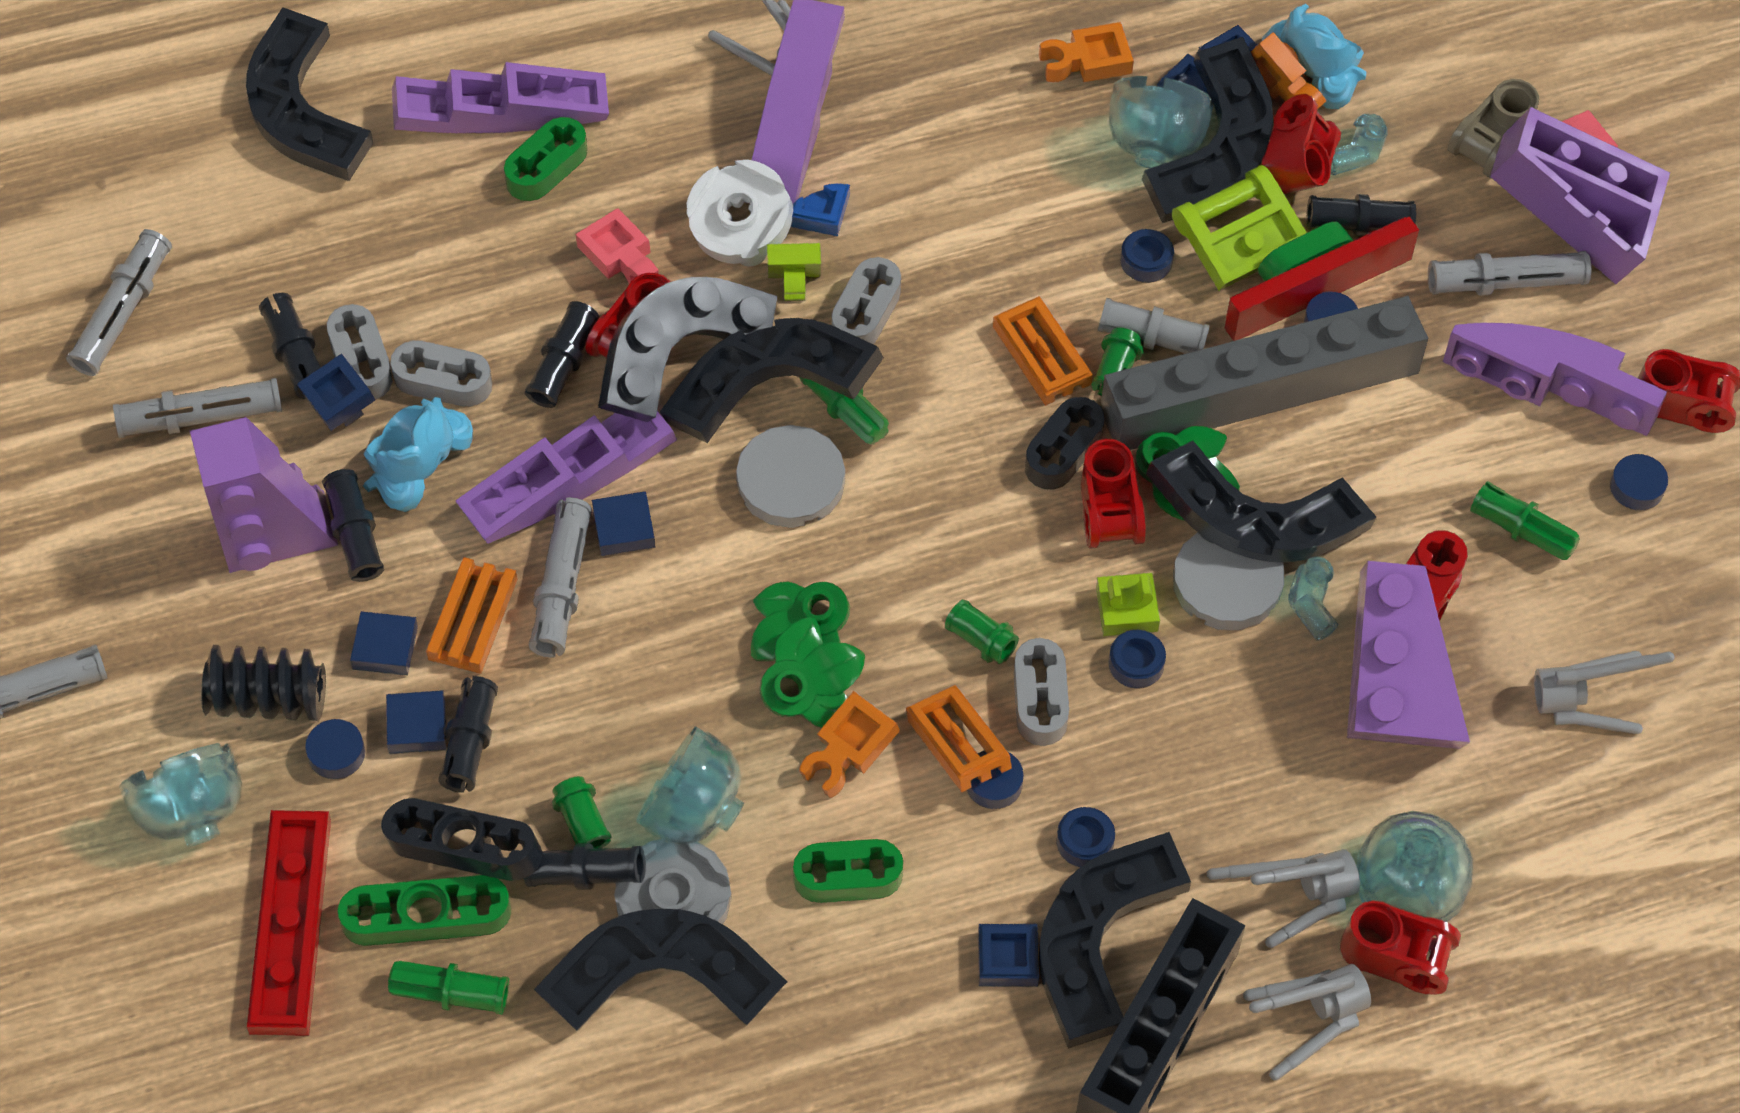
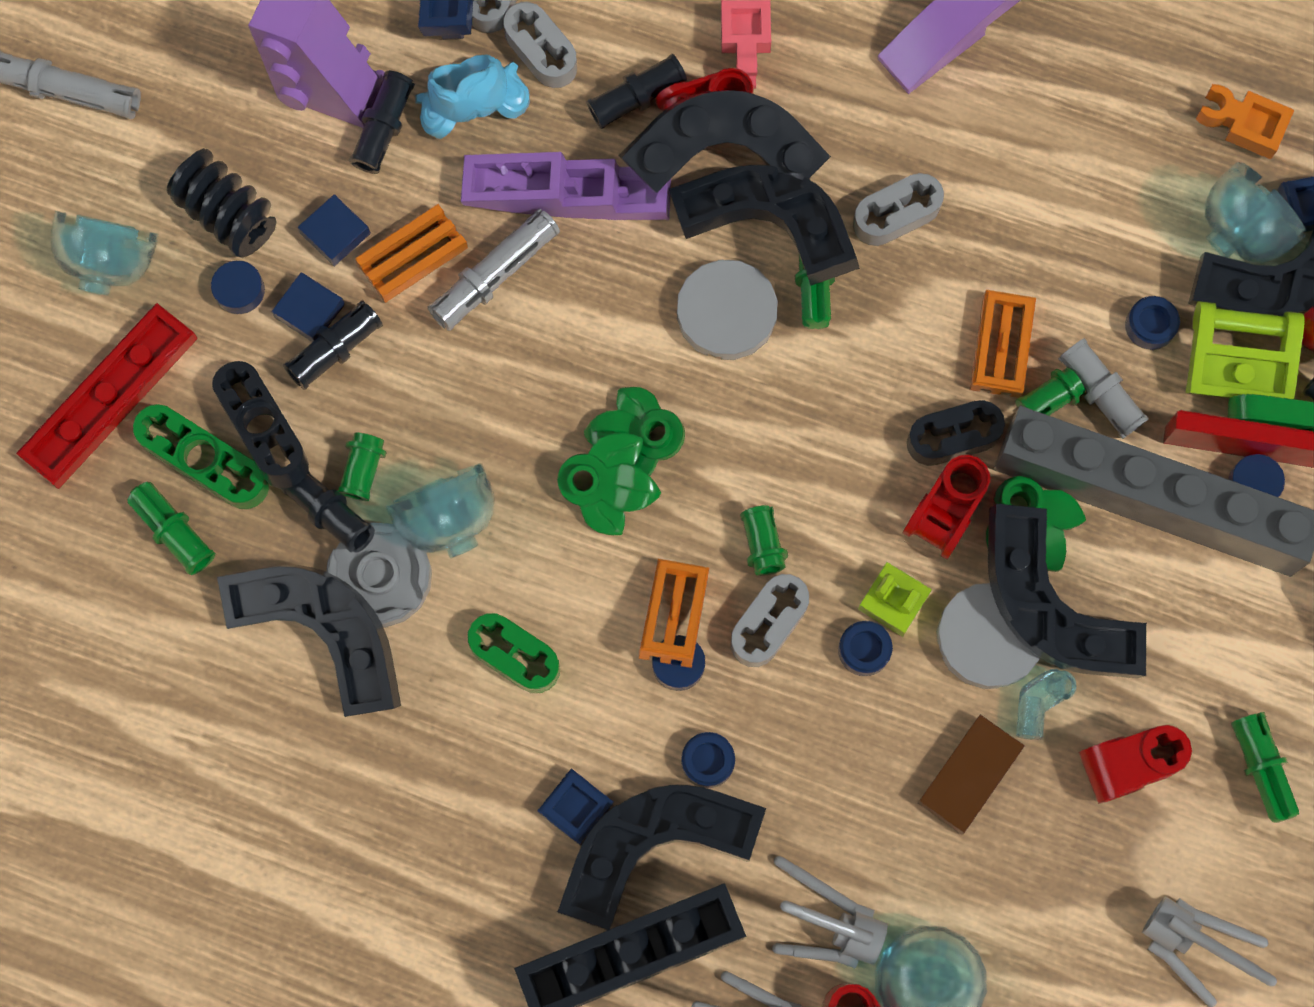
camera: 40 degrees right, 15 degrees up
dark blue tile [592,491,656,556] -> none
white plate [687,160,793,267] -> none
lime tile [767,243,821,301] -> none
blue tile [791,183,850,236] -> none
orange plate [799,691,900,798] -> none
medium lavender wedge [1347,561,1470,749] -> none
none -> reddish brown tile [918,714,1025,835]

